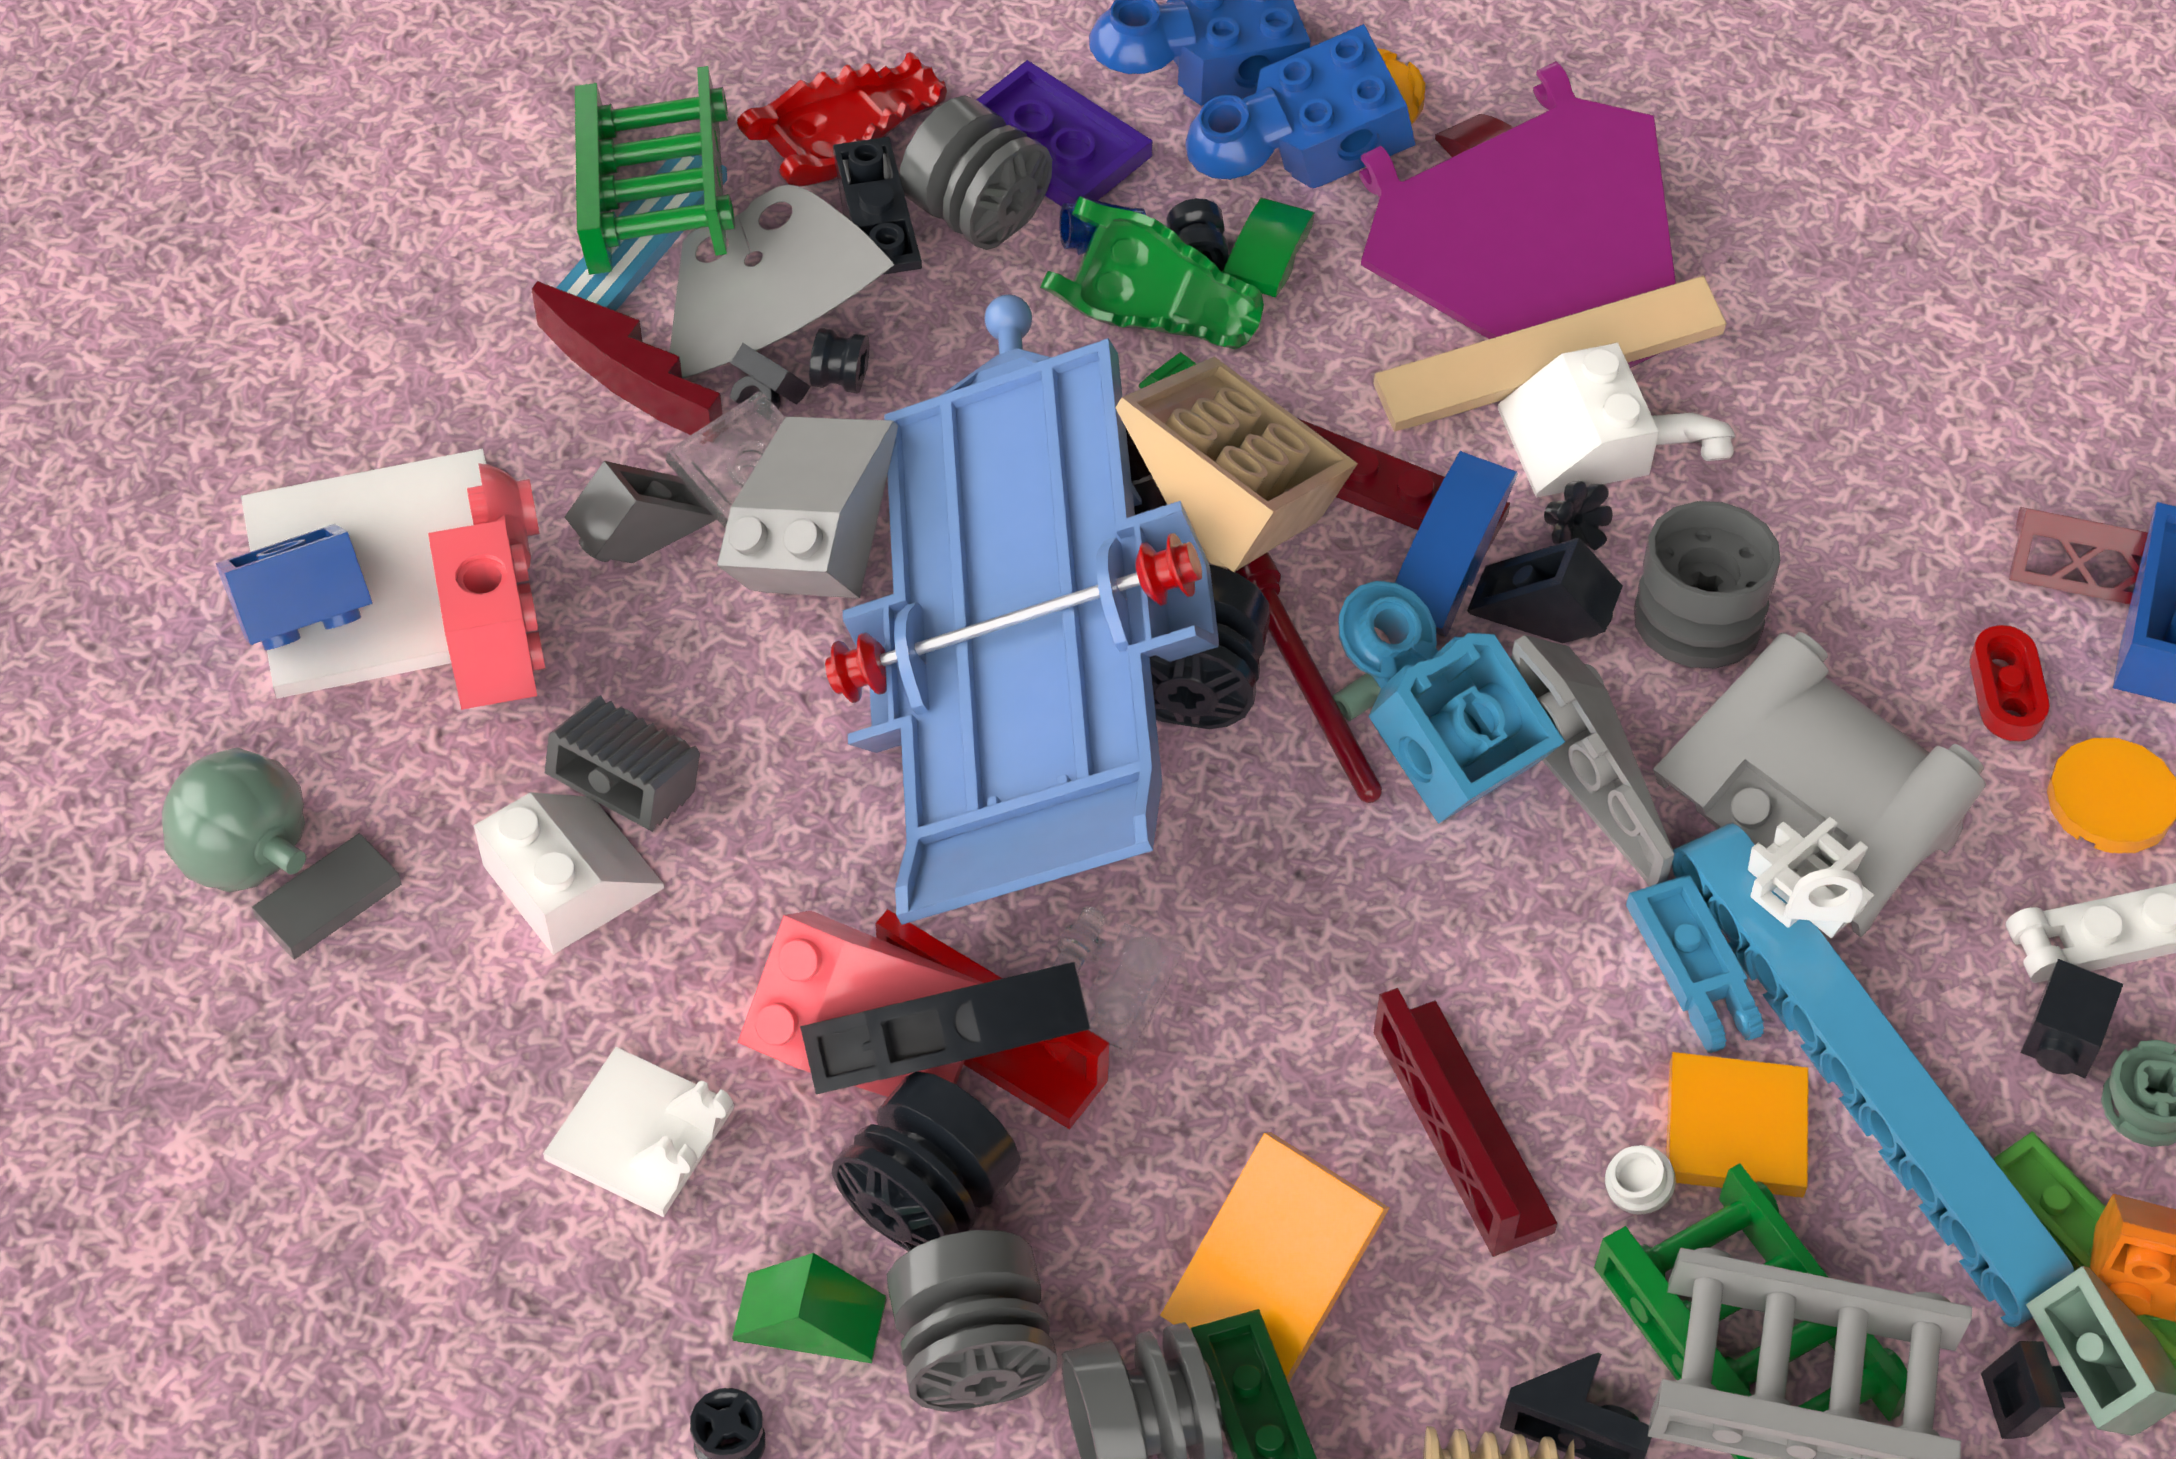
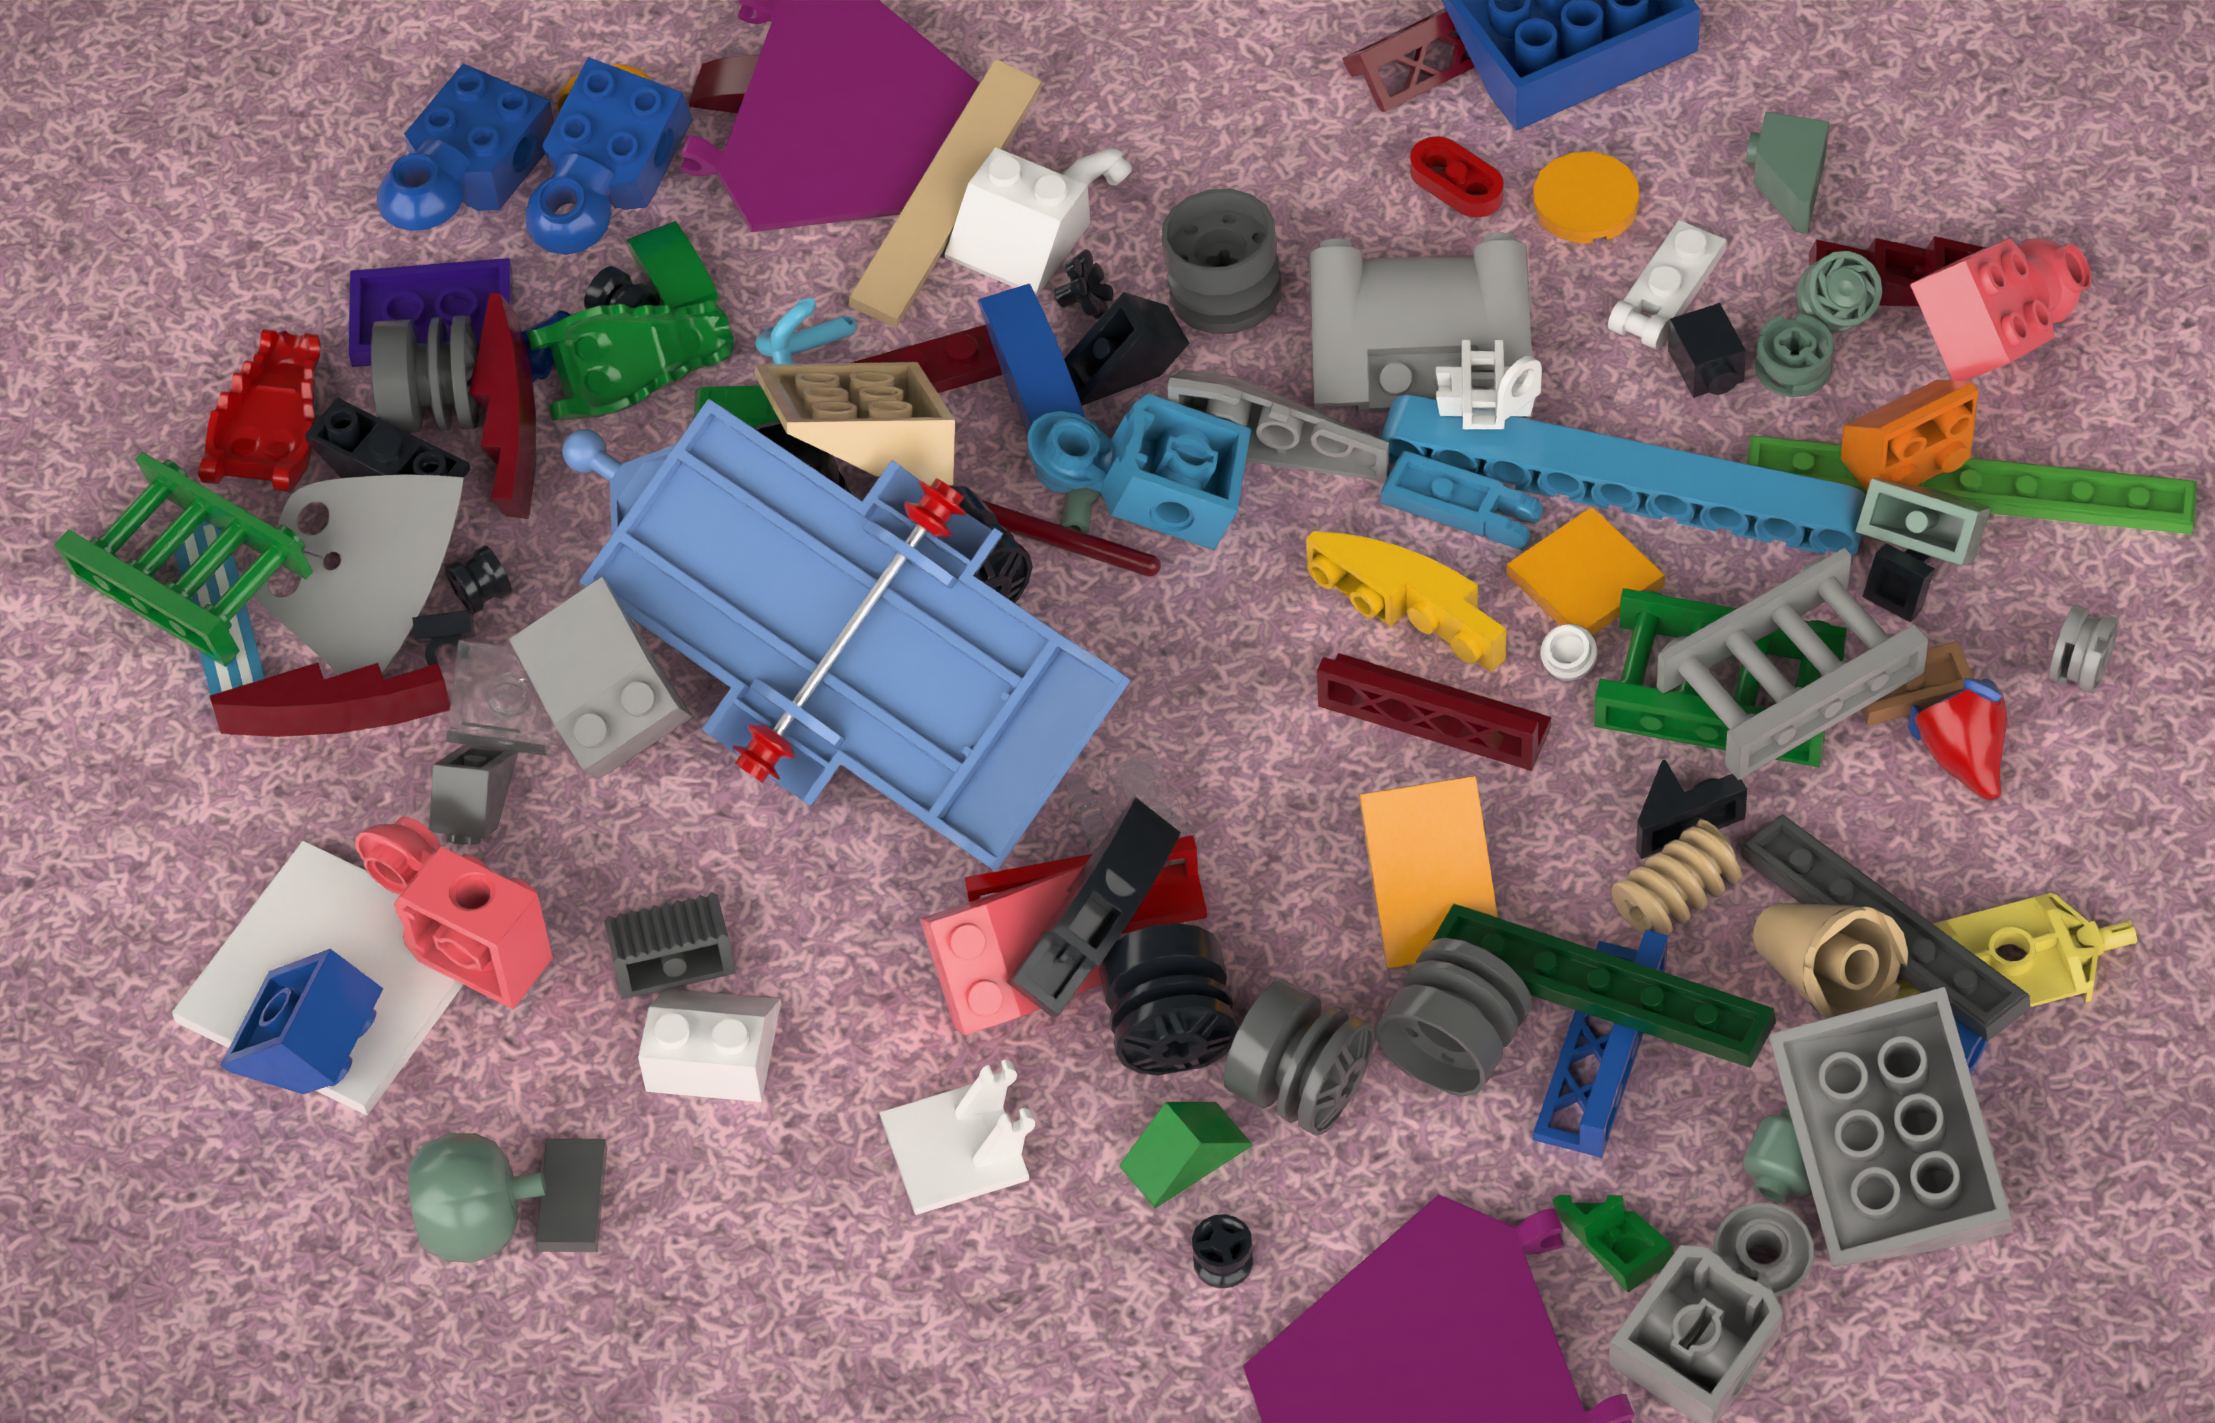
camera: 40 degrees left, 0 degrees up
none -> dark red slope [470,293,536,519]
none -> medium azure piece [755,298,857,364]
none -> yellow slope [1306,531,1506,673]

